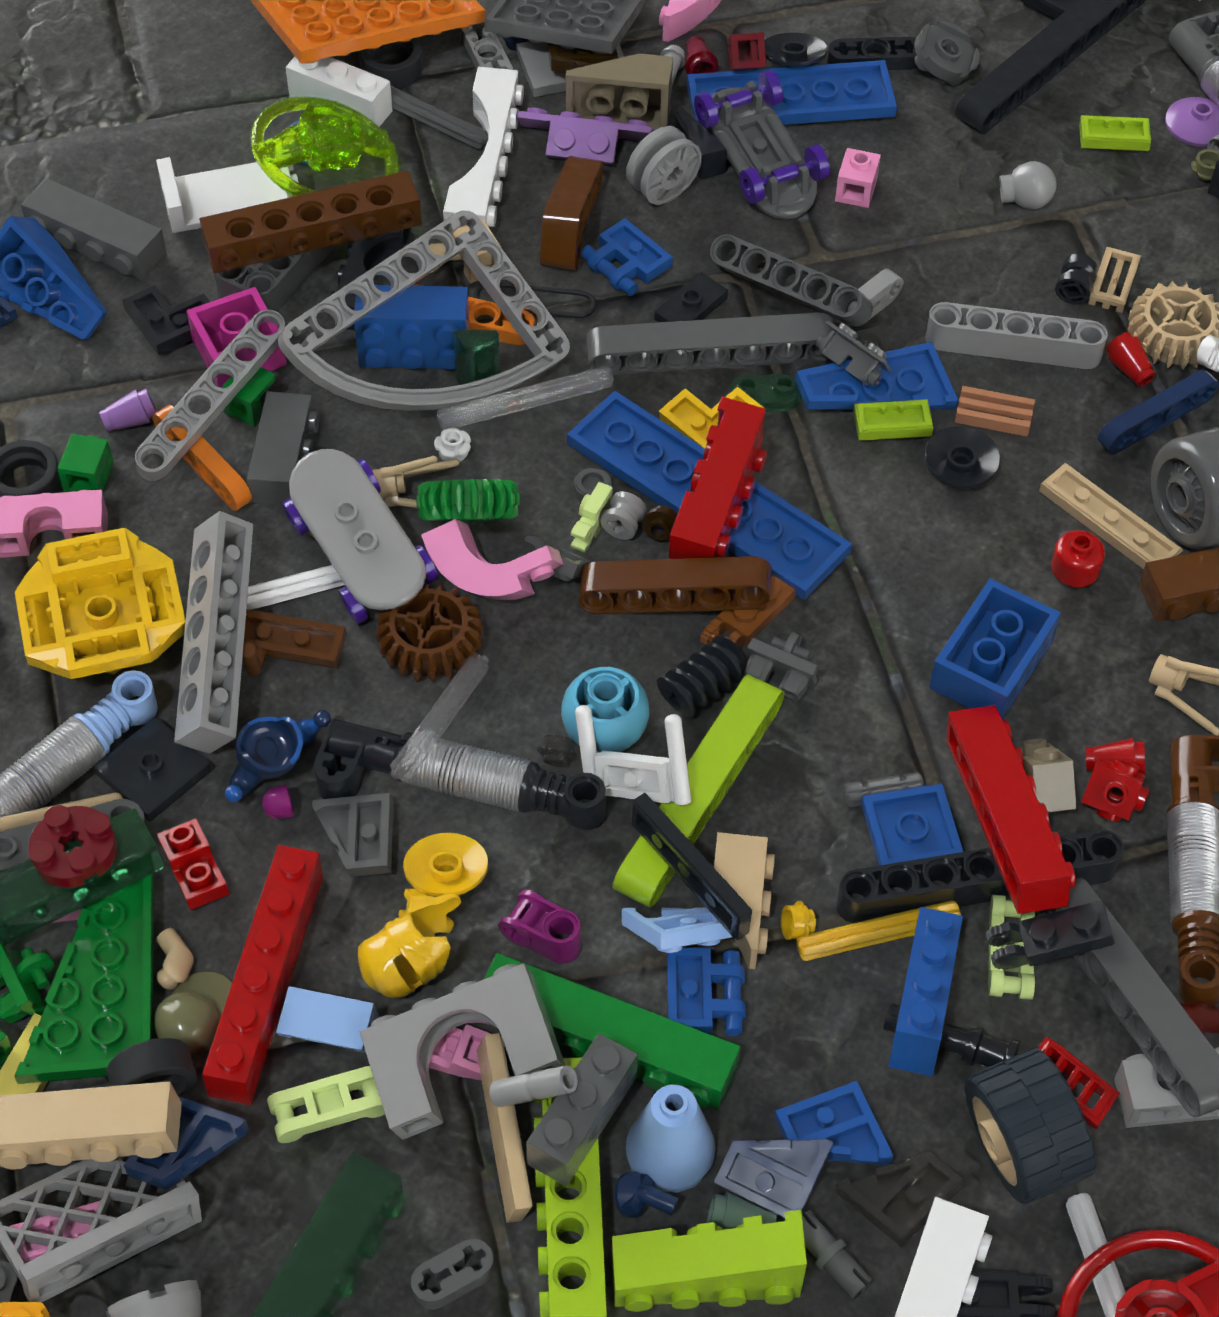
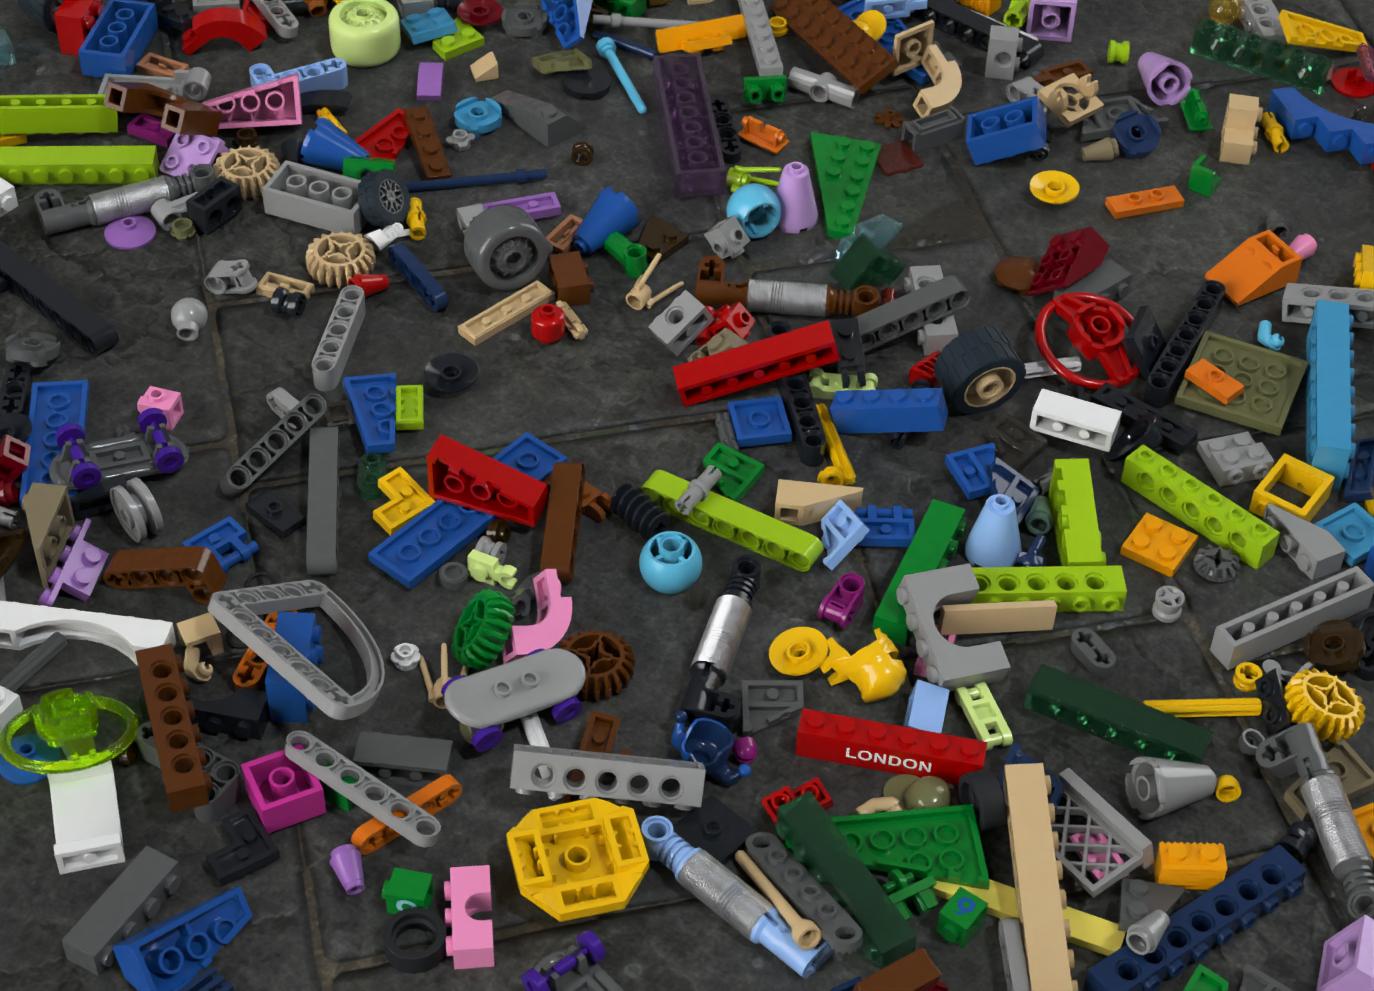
camera: 90 degrees left, 10 degrees down
dark red plate [28,805,118,888] -> none
clear axle [390,653,489,782] -> none
clear axle [437,366,614,430] -> none
clear green slope [453,330,500,385] -> none
light grey piece [489,1065,578,1107] -> none
dark grey brick [526,1033,638,1187] -> none
white plate [575,705,691,805] -> none
black tile [632,793,752,940] -> none
dark grey hips [745,632,819,702] -> none
dark grey hinge [815,320,892,386] -> none
blue brick [929,578,1061,720] -> none
nougat tile [955,386,1035,437] -> none
lime plate [1079,115,1151,151] -> none
none -> light grey piece [204,259,258,295]
none -> tan axle [556,300,588,340]
none -> light grey brick [648,290,714,356]
none -> light grey pin [675,465,722,515]
none -> green wing [703,442,765,503]

